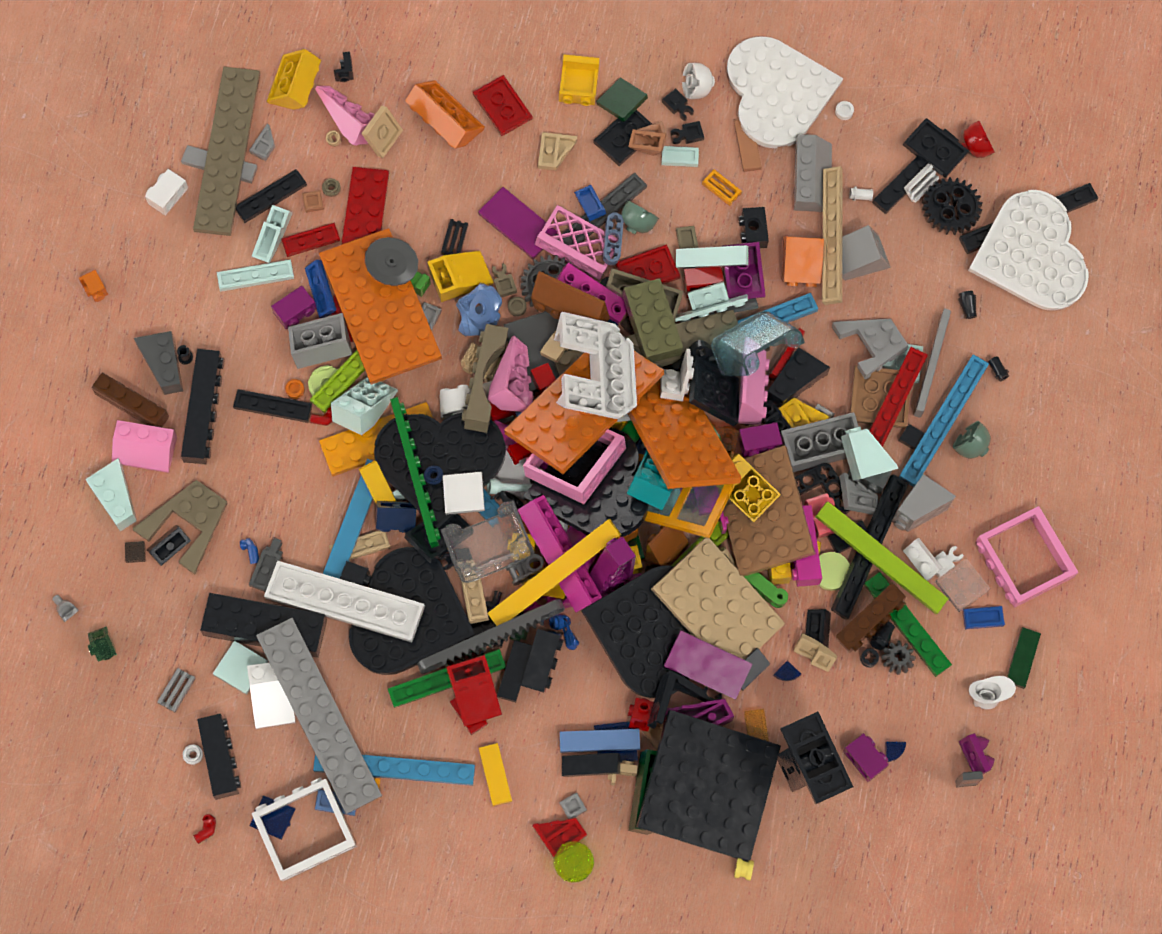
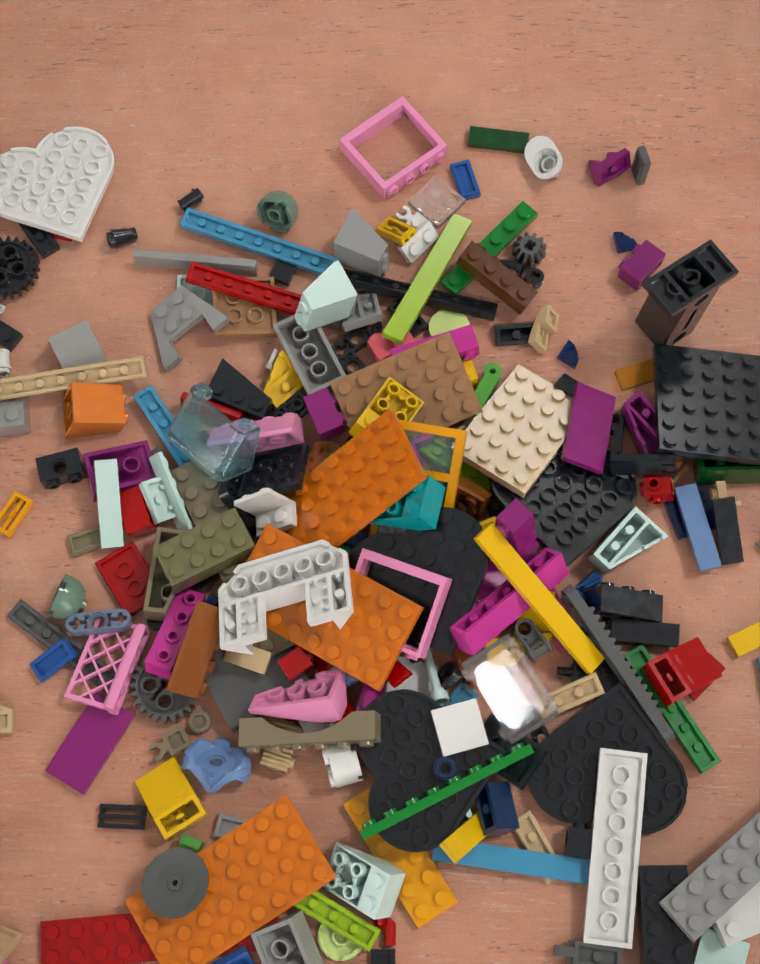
camera: 95 degrees left, 0 degrees up
none -> yellow tile [375,216,417,246]
none -> light aqua wedge [587,506,669,573]

